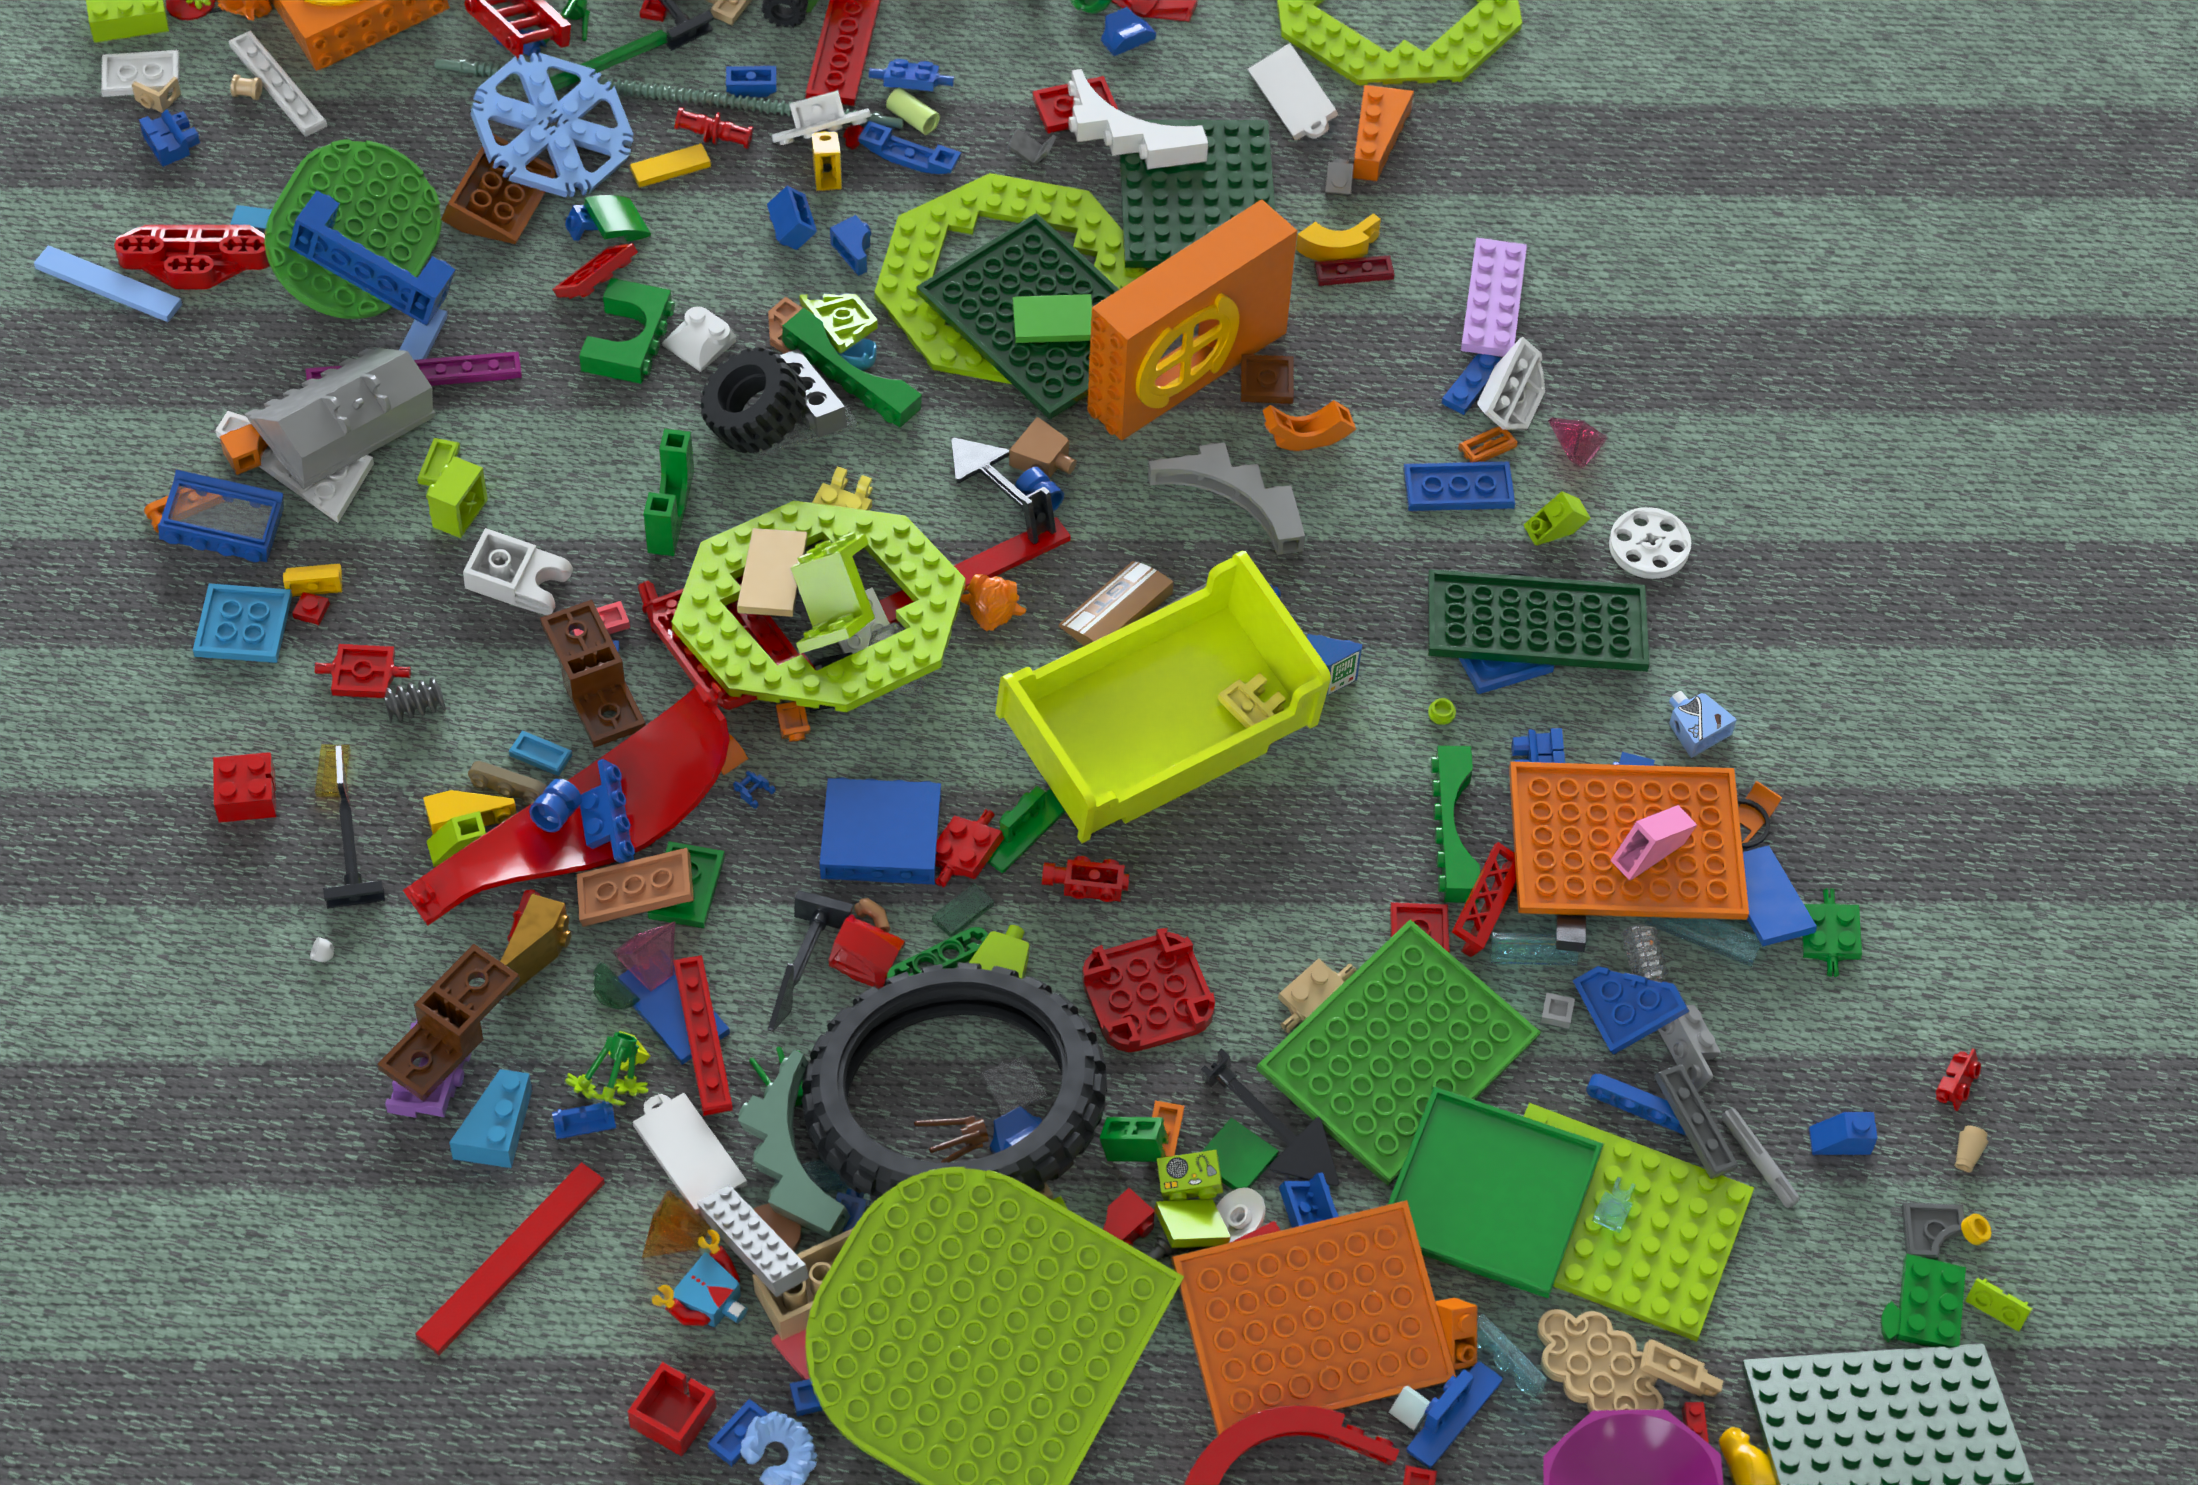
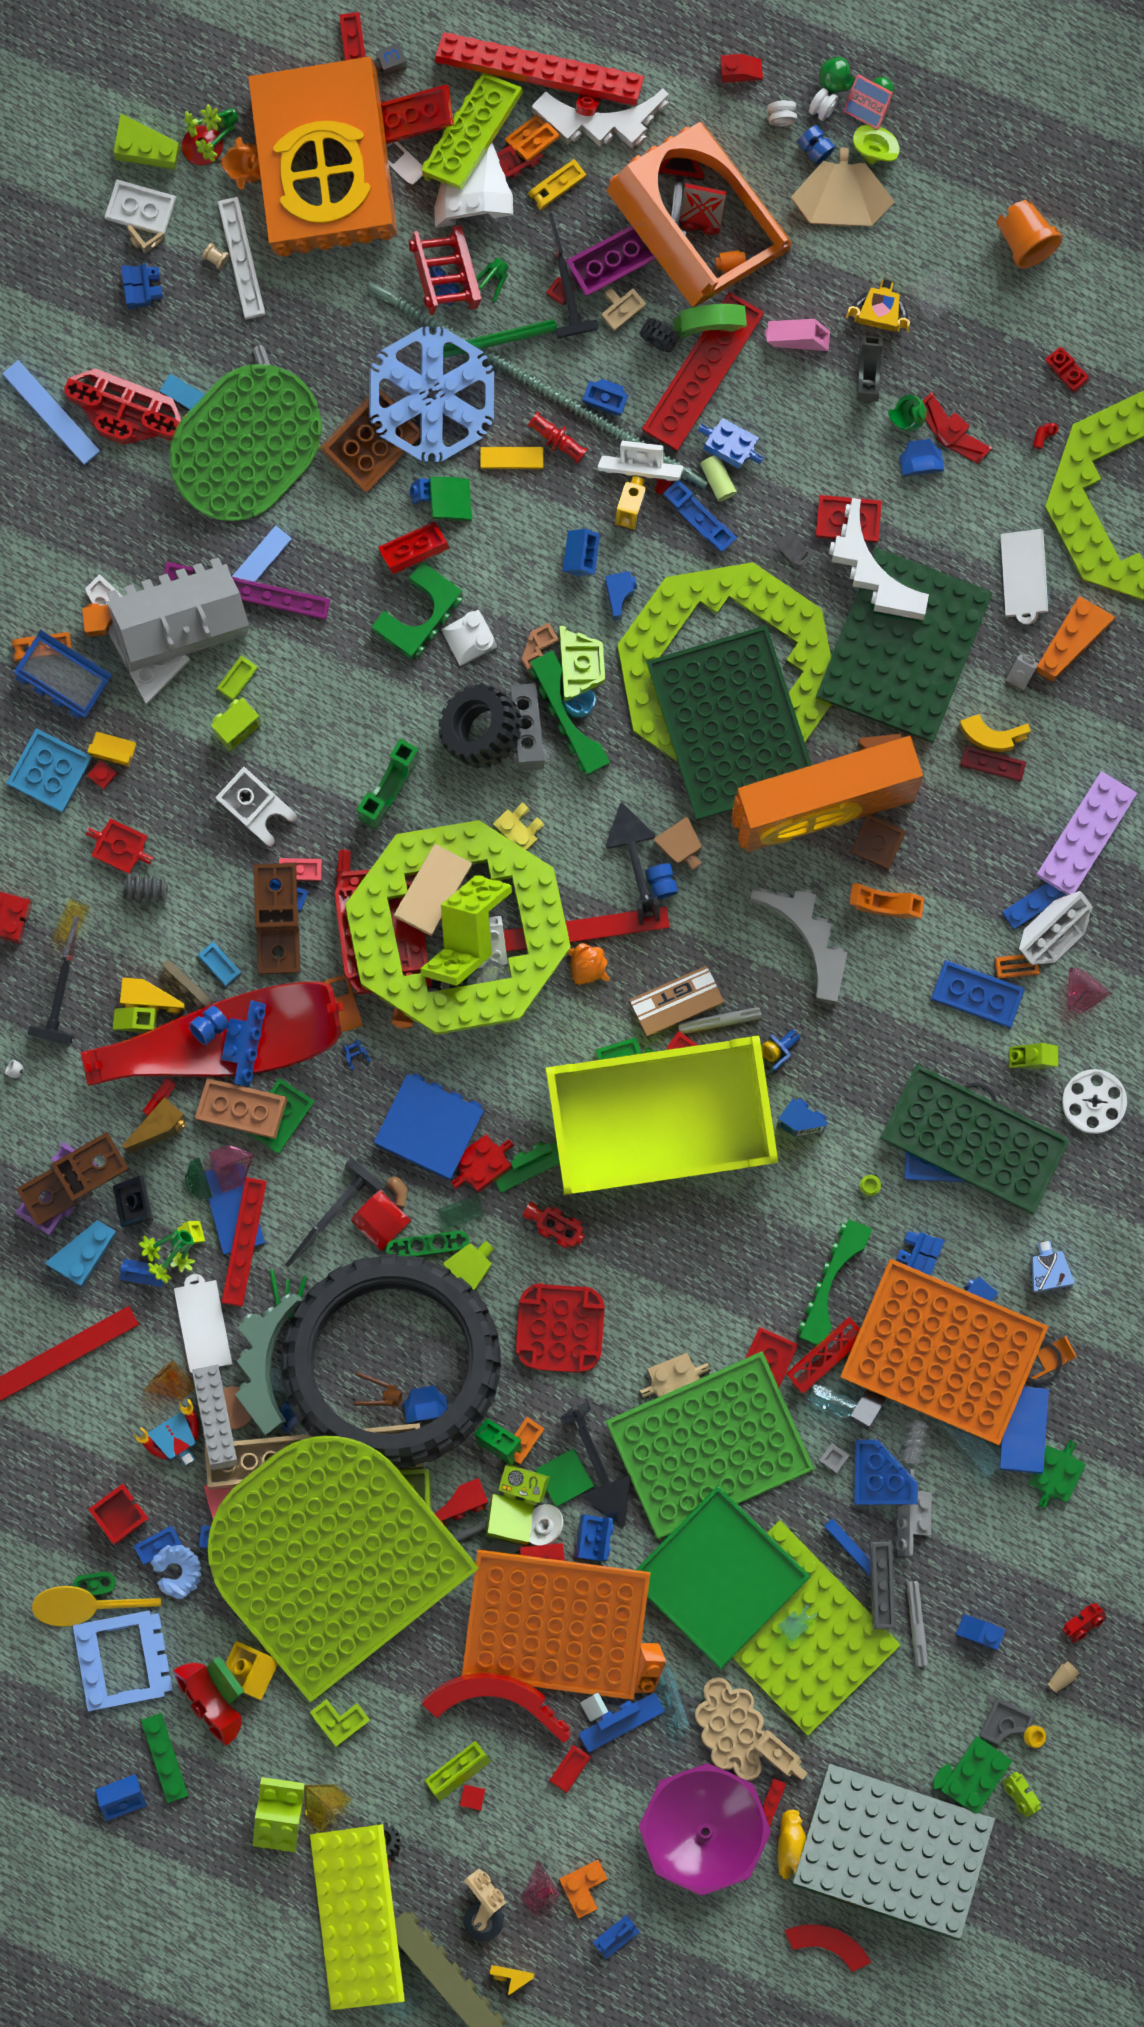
camera: 25 degrees right, 25 degrees up
blue plate [289,190,456,326] -> none
bright green tile [1013,294,1092,343] -> none
light yellow plate [1218,673,1286,729] -> none
bright pink slope [1610,805,1697,880] -> none
none -> black slope [113,1175,154,1227]

